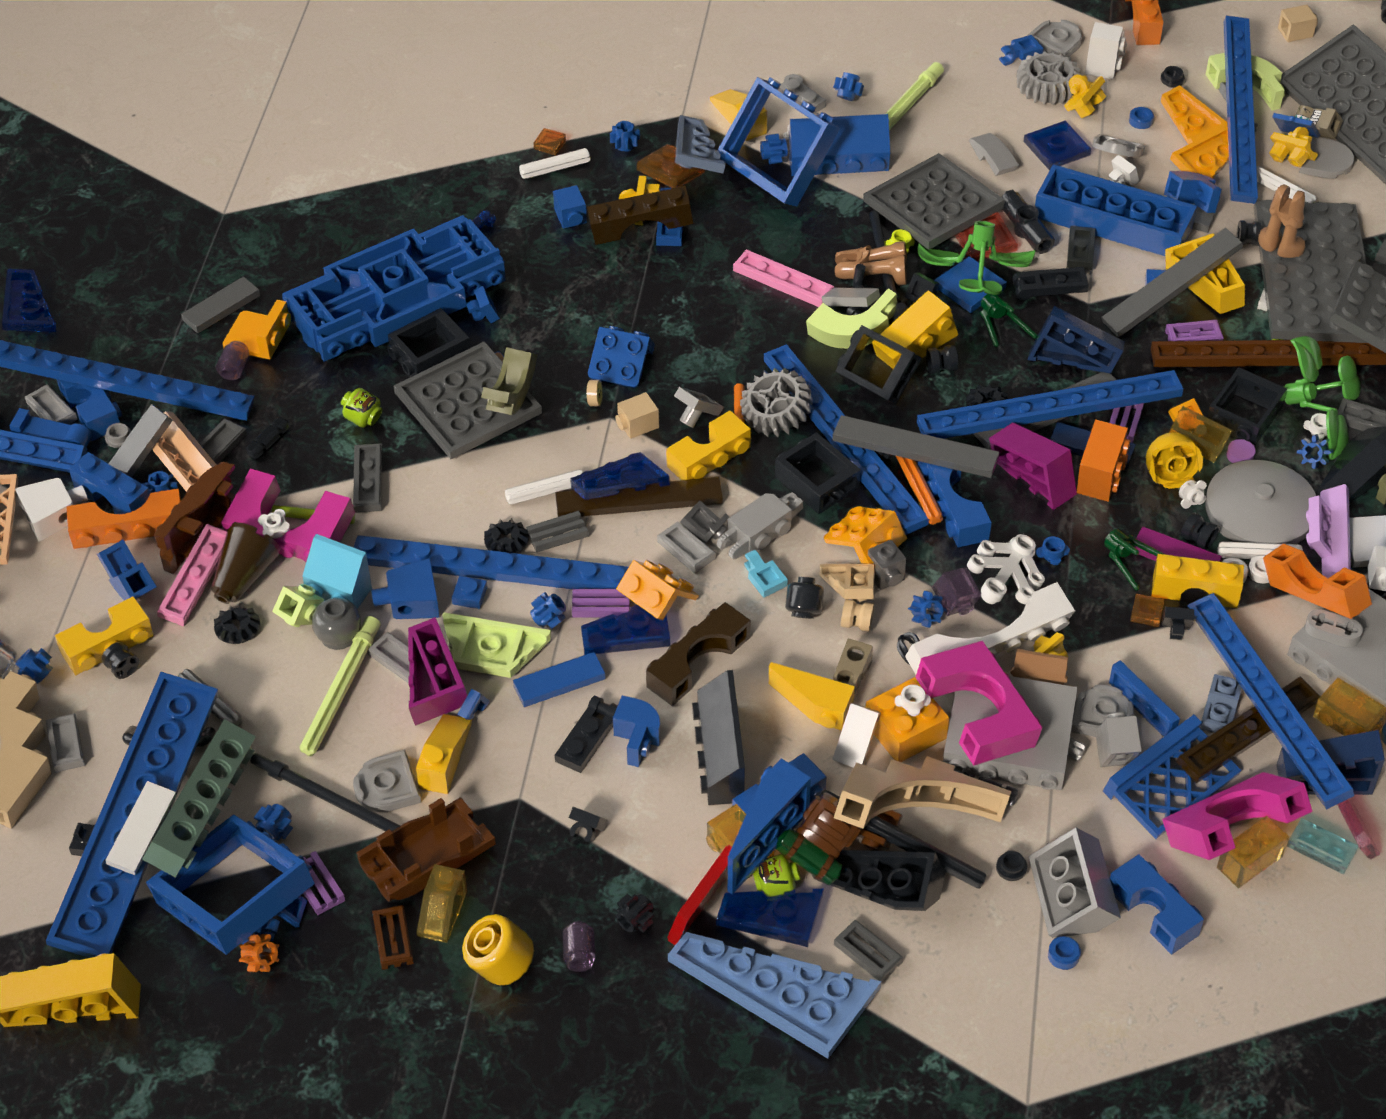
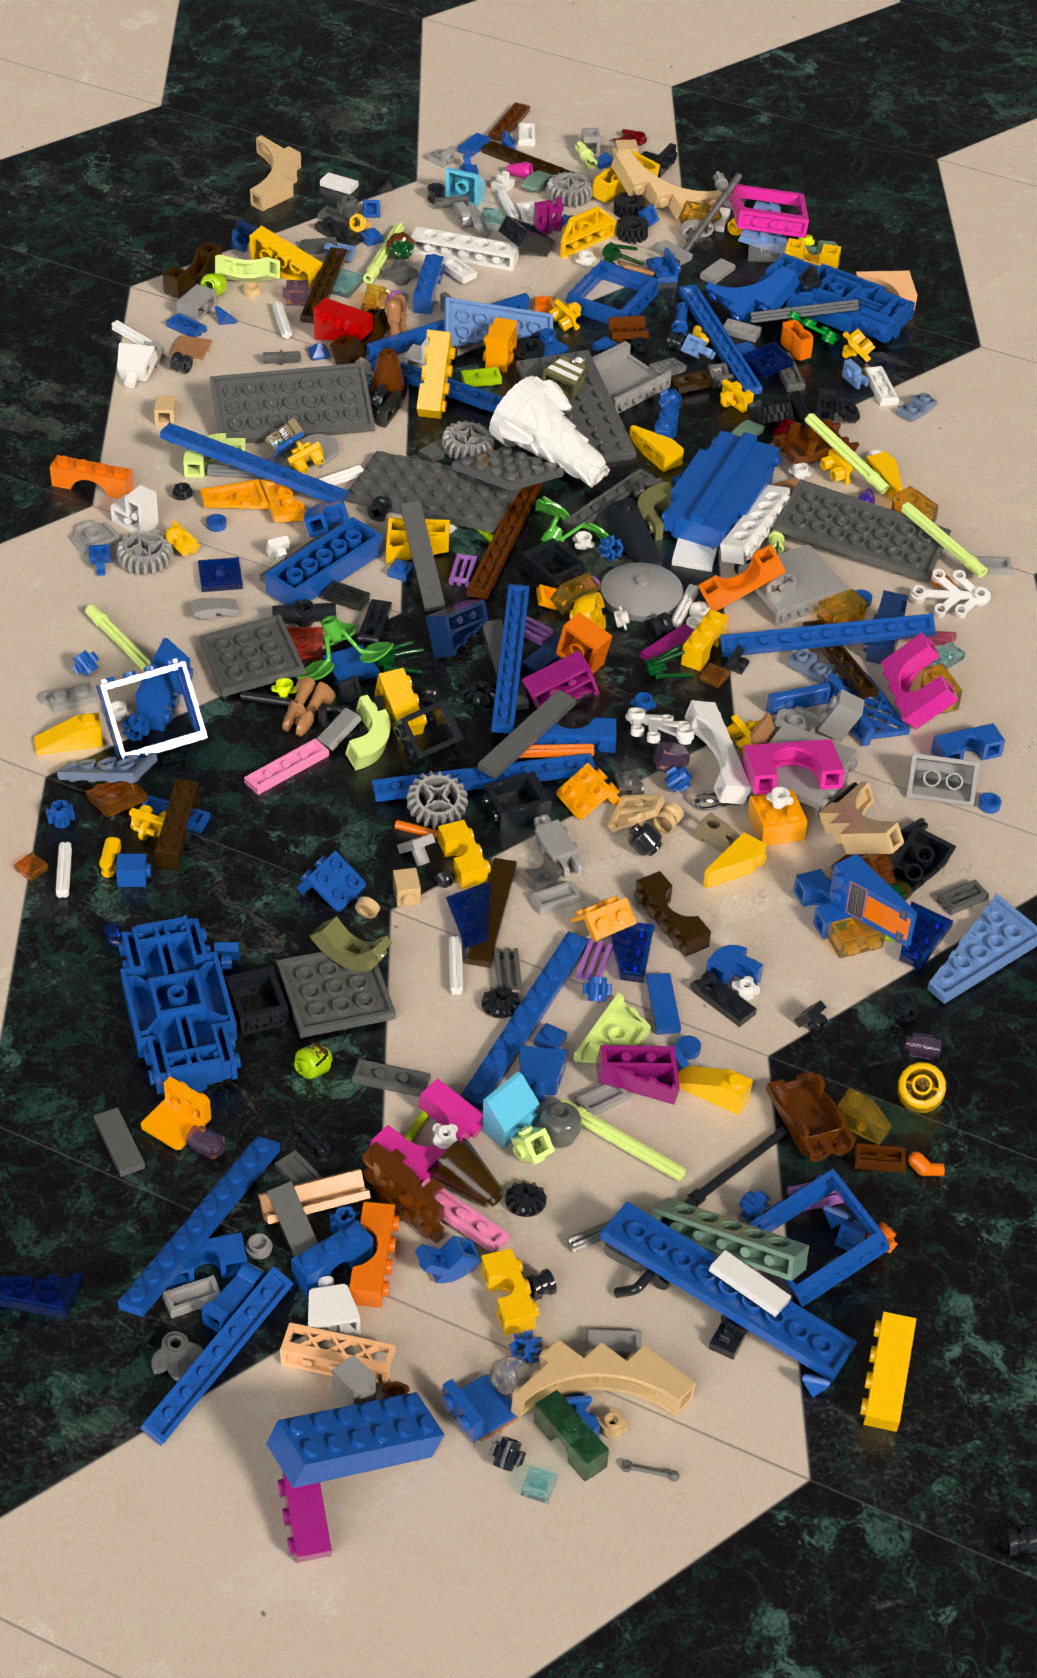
camera: 75 degrees left, 5 degrees down
light grey tile [353,750,421,812] -> none
red tile [667,845,732,945] -> none
slope [692,670,745,805] -> none
medium azure plate [744,550,788,598] -> none
tile [832,703,881,768] -> none
black plate [996,851,1027,881] -> none
light grey tile [1092,134,1145,157] -> none
medium nougat piece [1258,184,1306,258] -> none
lavender bracket [1306,484,1351,578] -> none
none -> yellow bar [99,837,121,878]
none -> black hinge [434,868,454,888]
none -> blue tile [677,1035,701,1060]
none -> white plate [732,976,760,1000]
none -> blue slope [802,1372,831,1398]
none -> orange arm [908,1151,945,1176]

